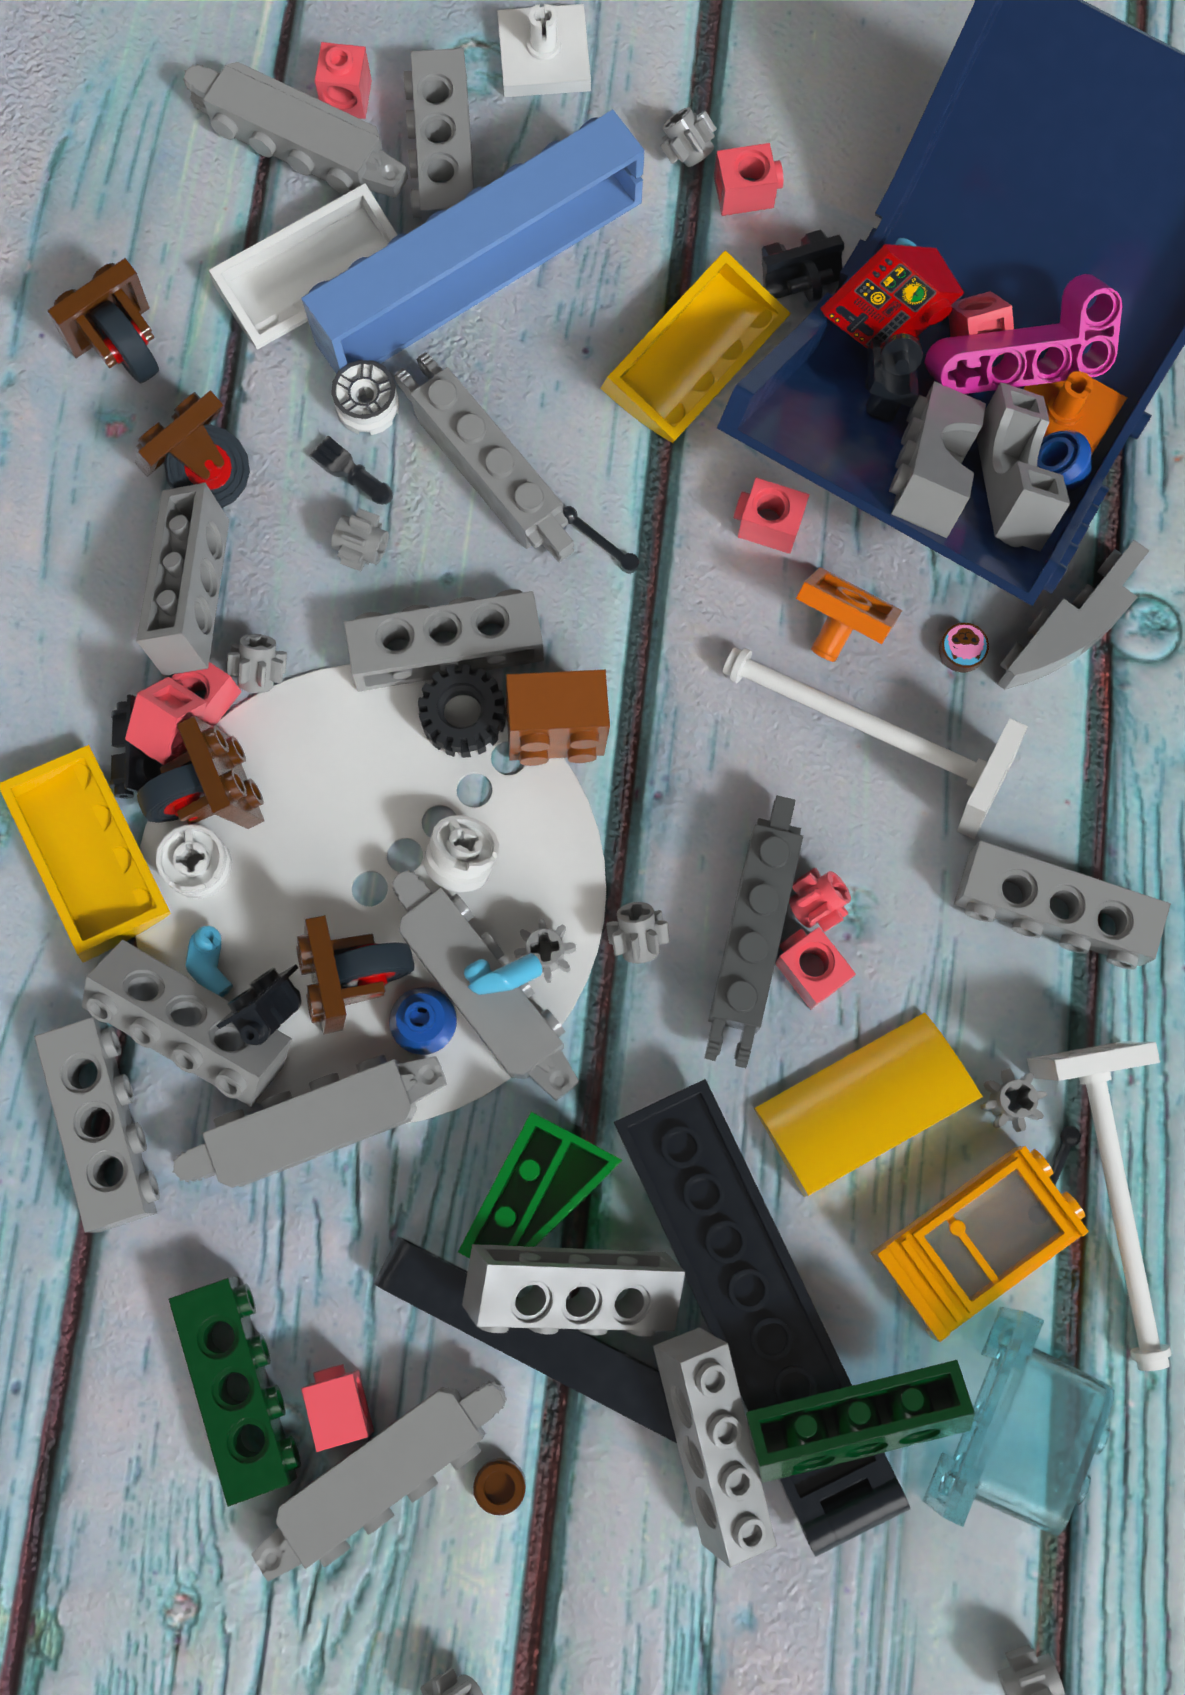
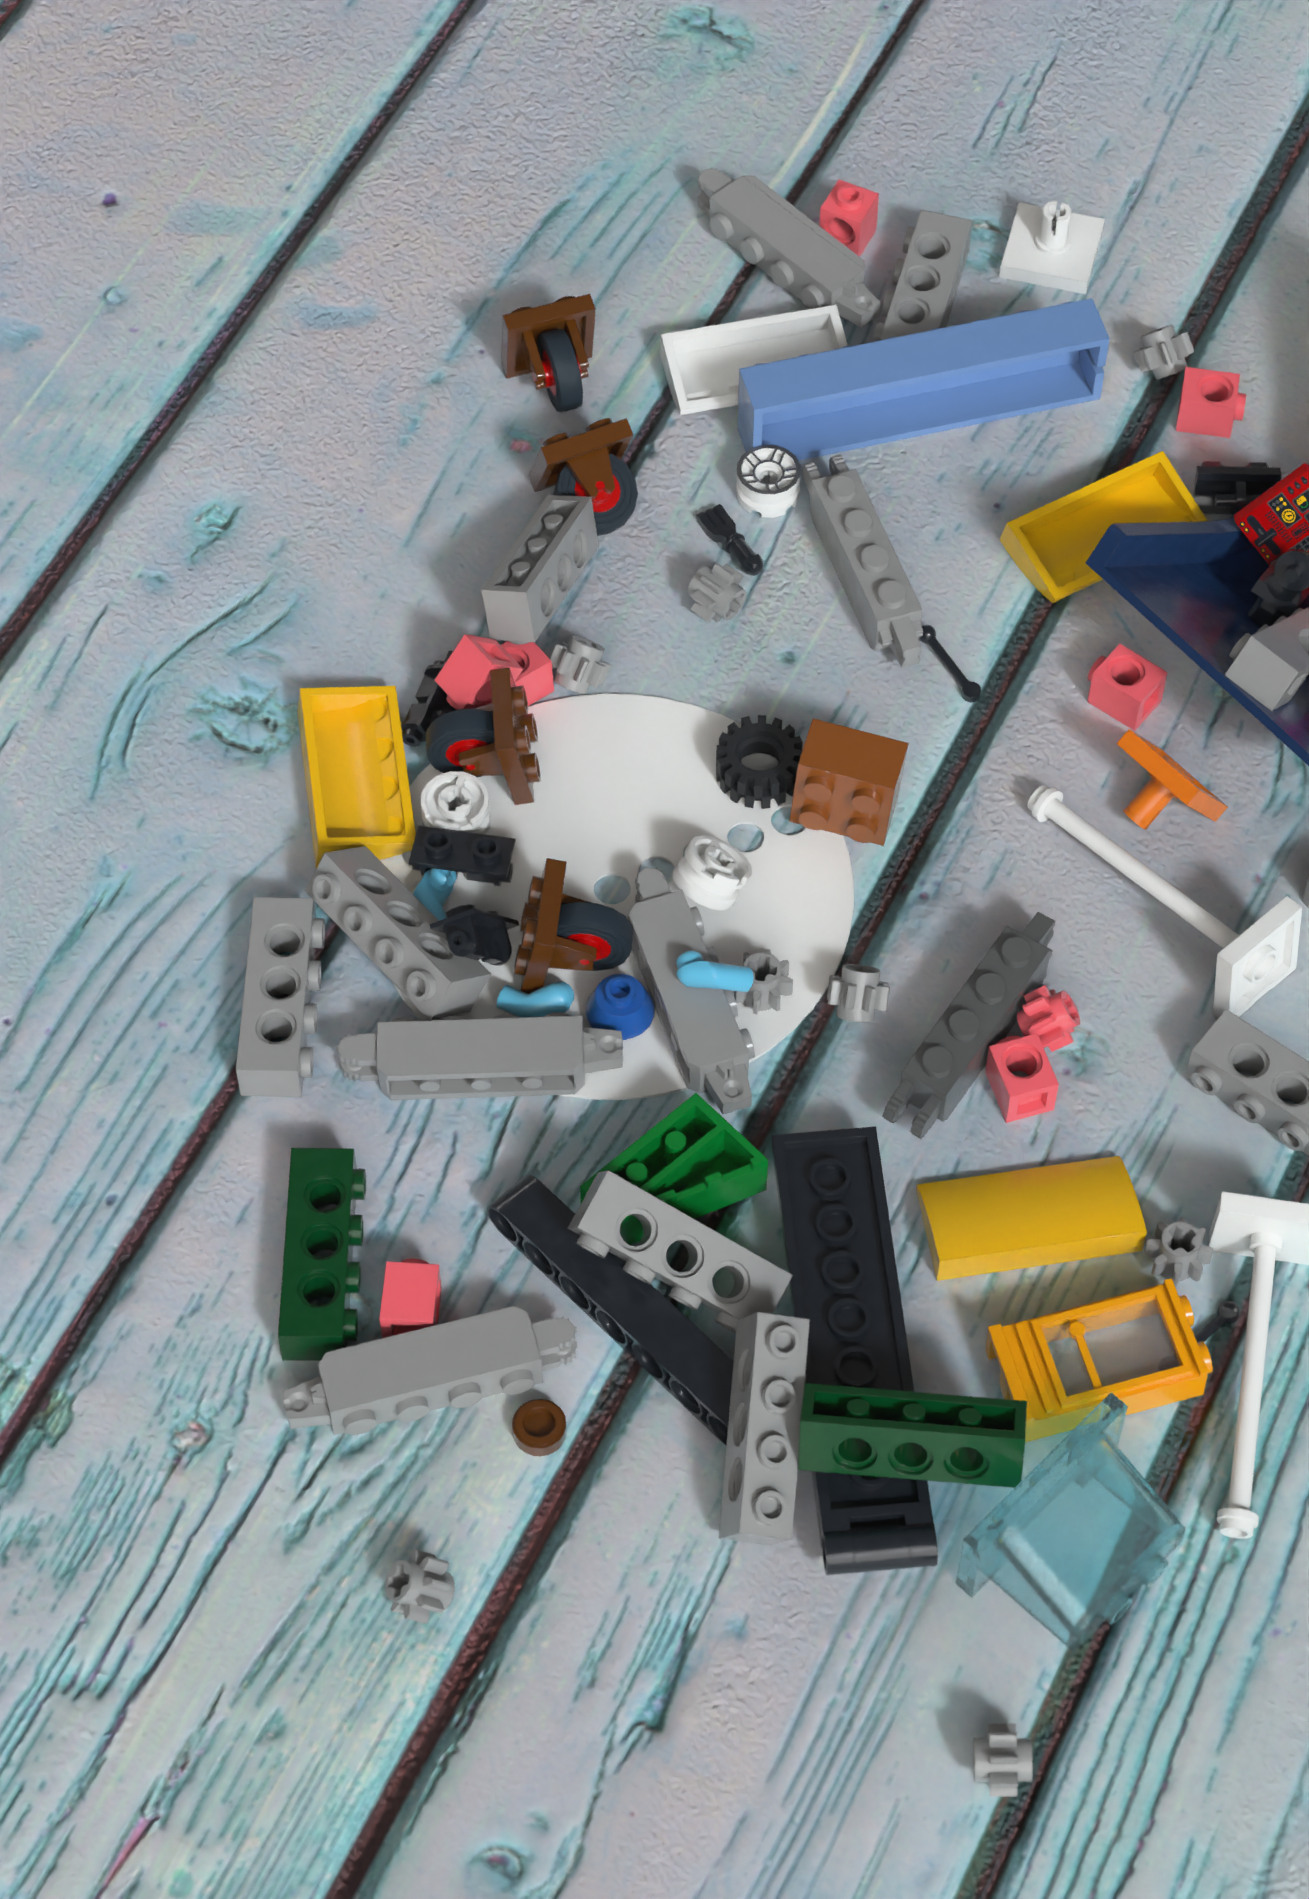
camera: 20 degrees right, 20 degrees down
light grey brick [344,589,544,692] -> none
tile [939,623,989,673] -> none
none -> black hinge [408,825,516,887]
none -> medium azure arm [496,981,574,1018]

